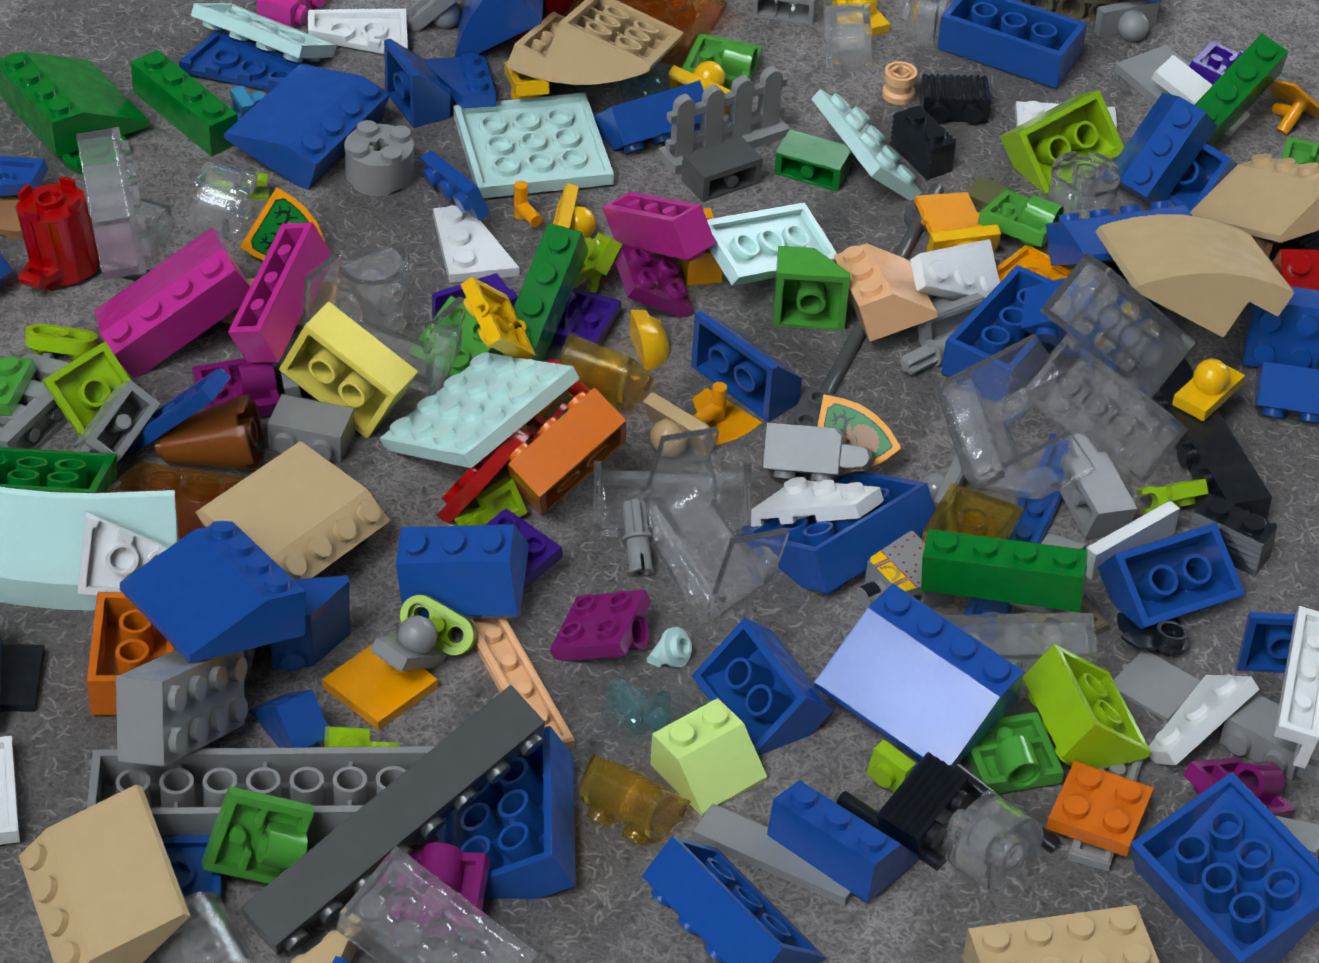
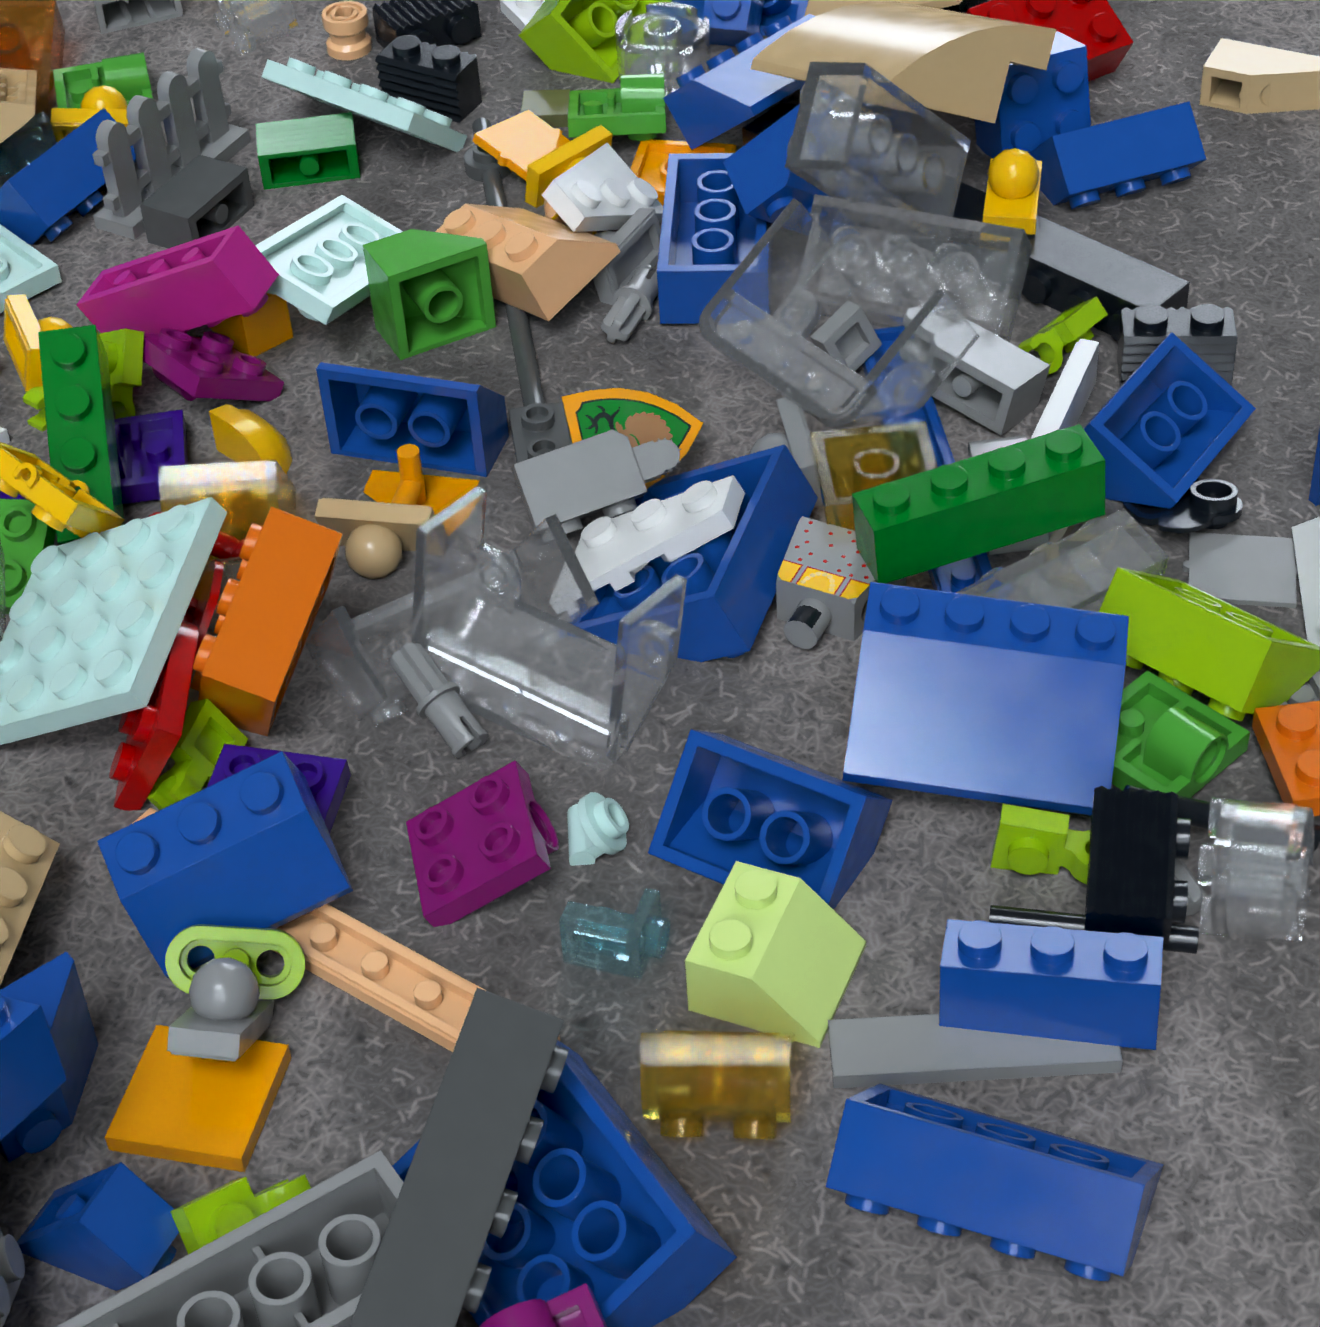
camera: 25 degrees left, 0 degrees up
none -> light grey plate [810,300,882,381]

